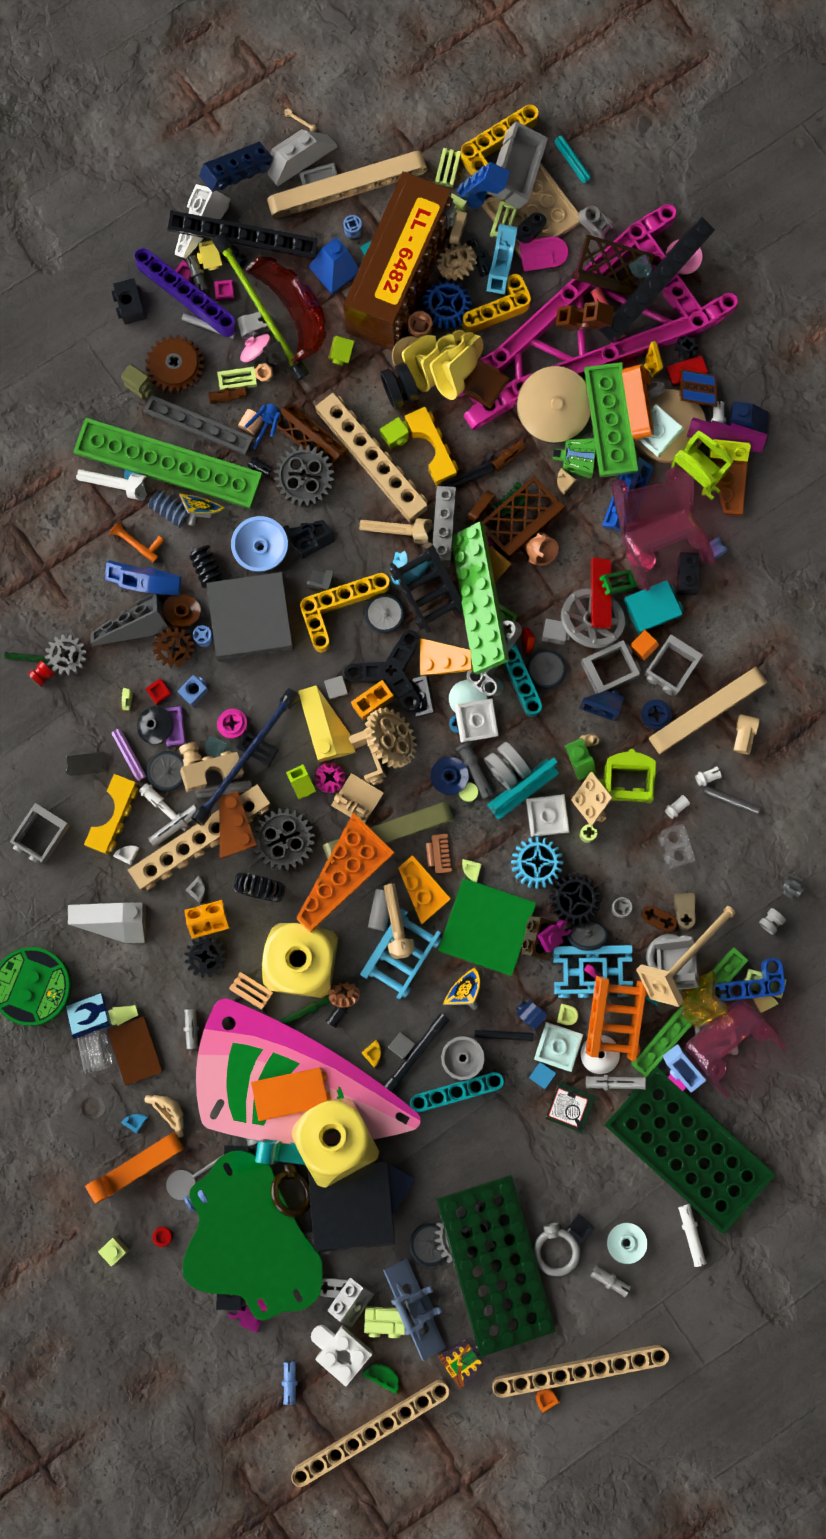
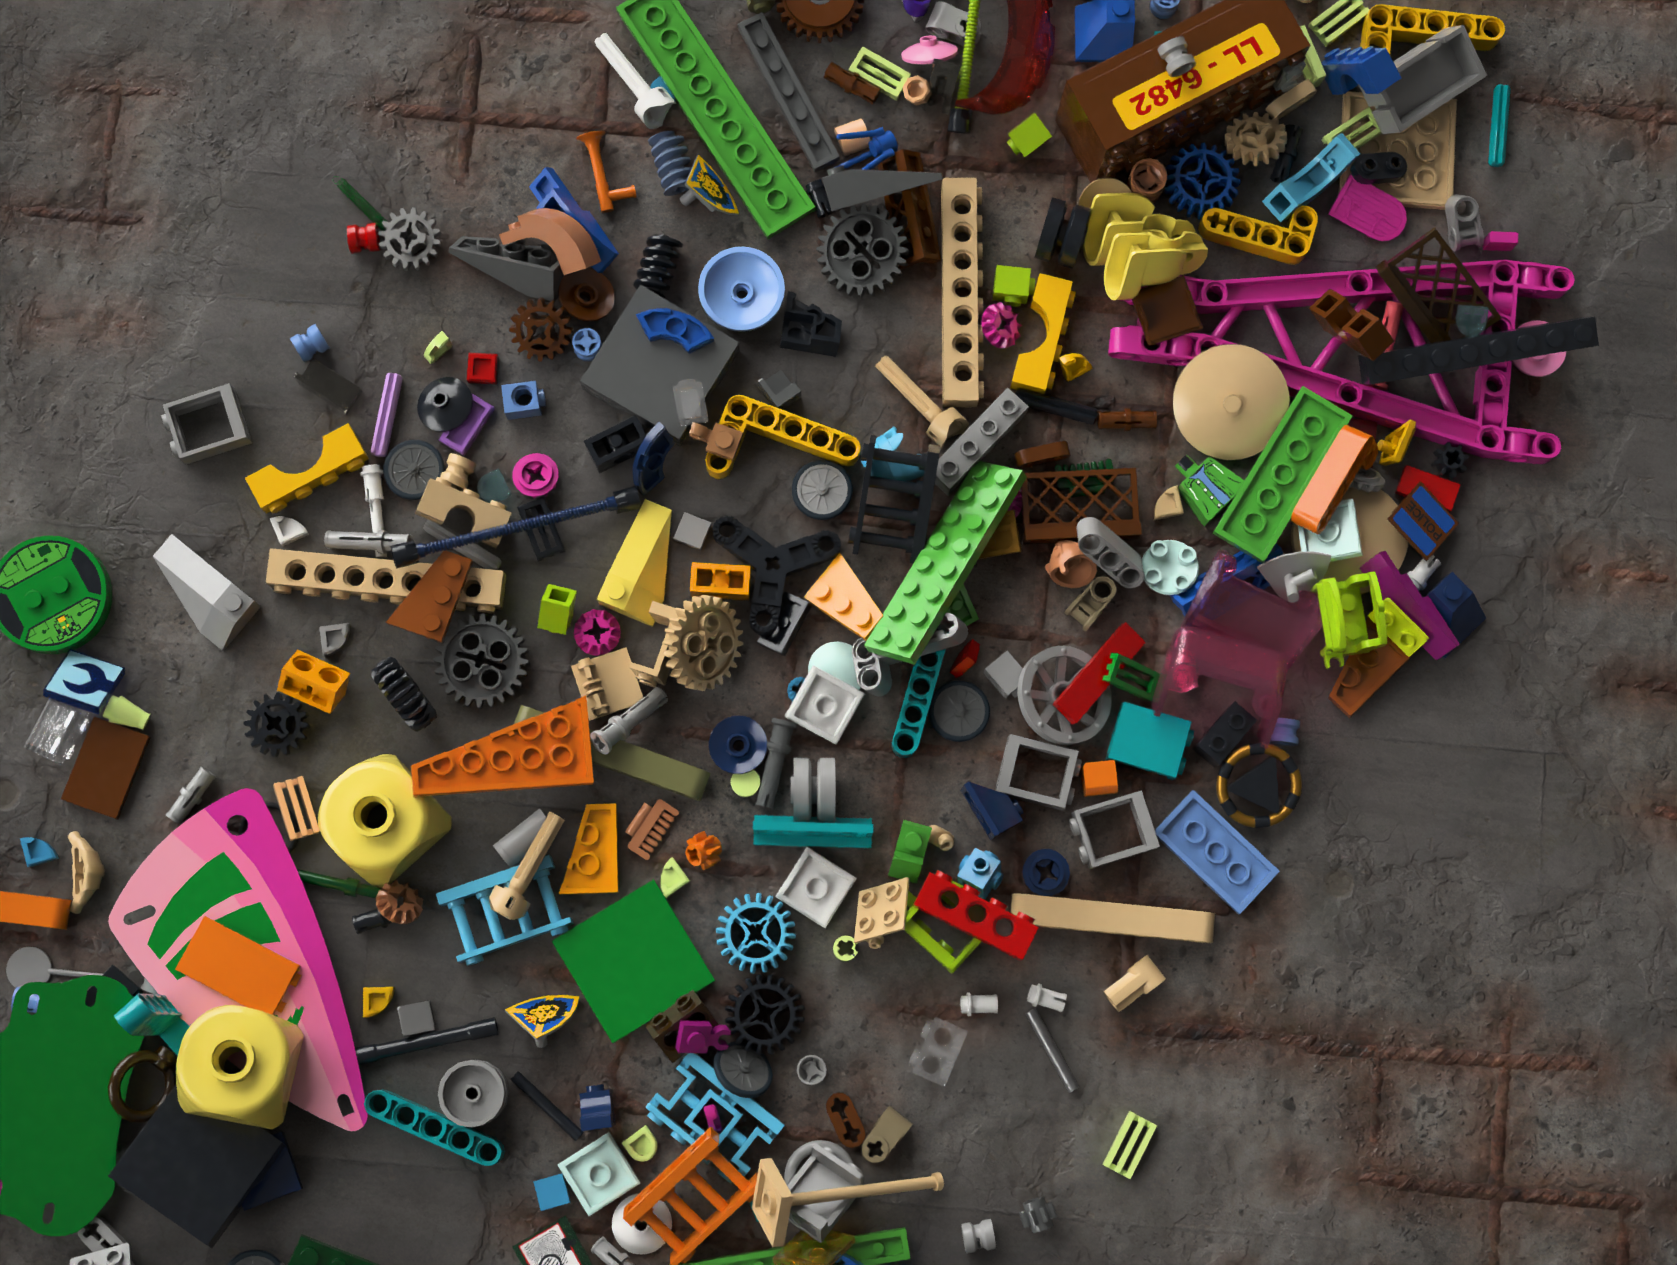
camera: 30 degrees right, 0 degrees up
none -> medium blue wheel [290,324,330,363]
none -> nougat arch [499,208,601,275]
none -> black brick [584,415,646,474]
none -> light grey pin [590,687,668,755]
none -> dark blue tile [633,422,676,497]
none -> blue tile [636,308,714,354]
none -> clear brick [673,379,709,426]
none -> orange gear [685,831,722,870]
none -> medium nougat plate [689,422,743,461]
none -> dark grey wedge [822,165,944,211]
none -> red brick [913,870,1039,961]
none -> dark azure brick [957,848,1003,900]
none -> dark pink gear [981,302,1022,348]
none -> yellow tile [1059,353,1093,382]
none -> dark tan piece [1064,576,1116,632]
none -> light grey beam [1076,517,1144,588]
none -> yellowish green tile [1102,1111,1157,1179]
none -> light aqua dish [1142,540,1199,595]
none -> medium blue plate [1155,790,1280,914]
none -> light grey wheel [1157,36,1196,77]
none -> piece [1216,743,1302,828]
none -> light grey shield [1257,552,1331,606]
none -> dark pink tile [1483,231,1518,251]

